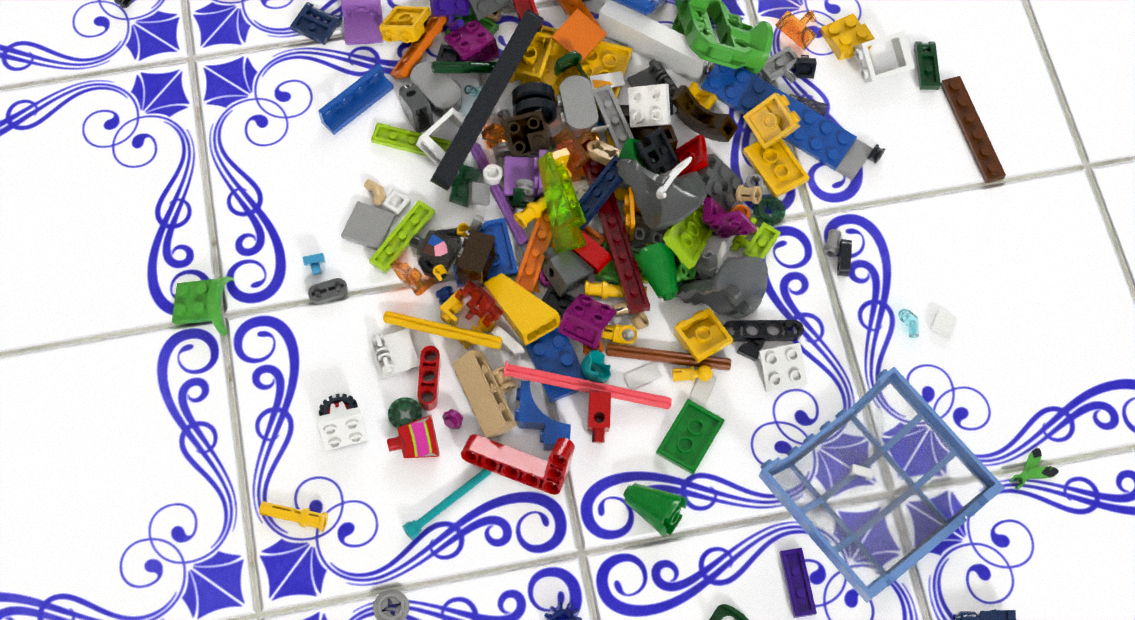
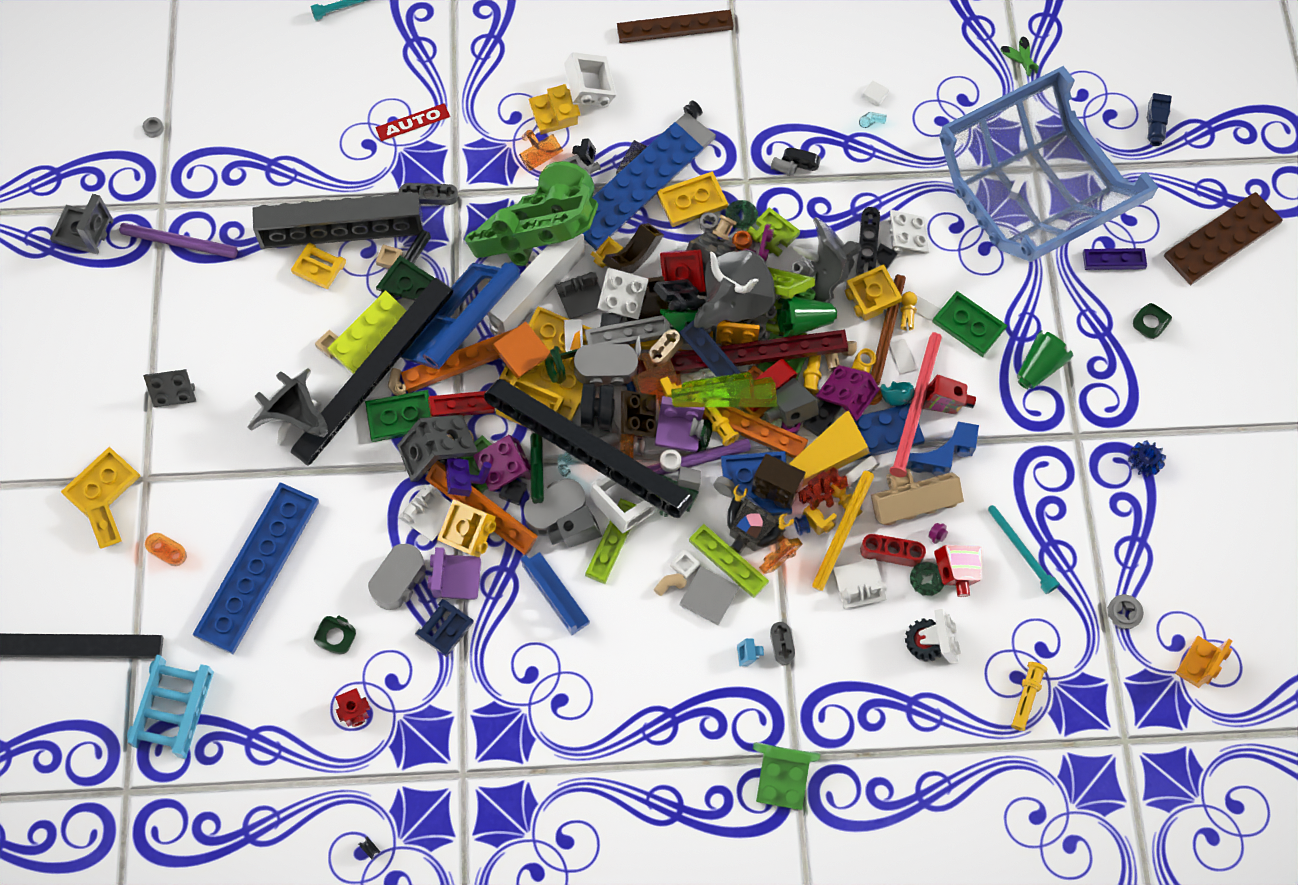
camera: 80 degrees left, 0 degrees up
red beam [460,434,575,495] -> none
yellow plate [743,93,801,149] -> none
dark green plate [914,41,941,90] -> none

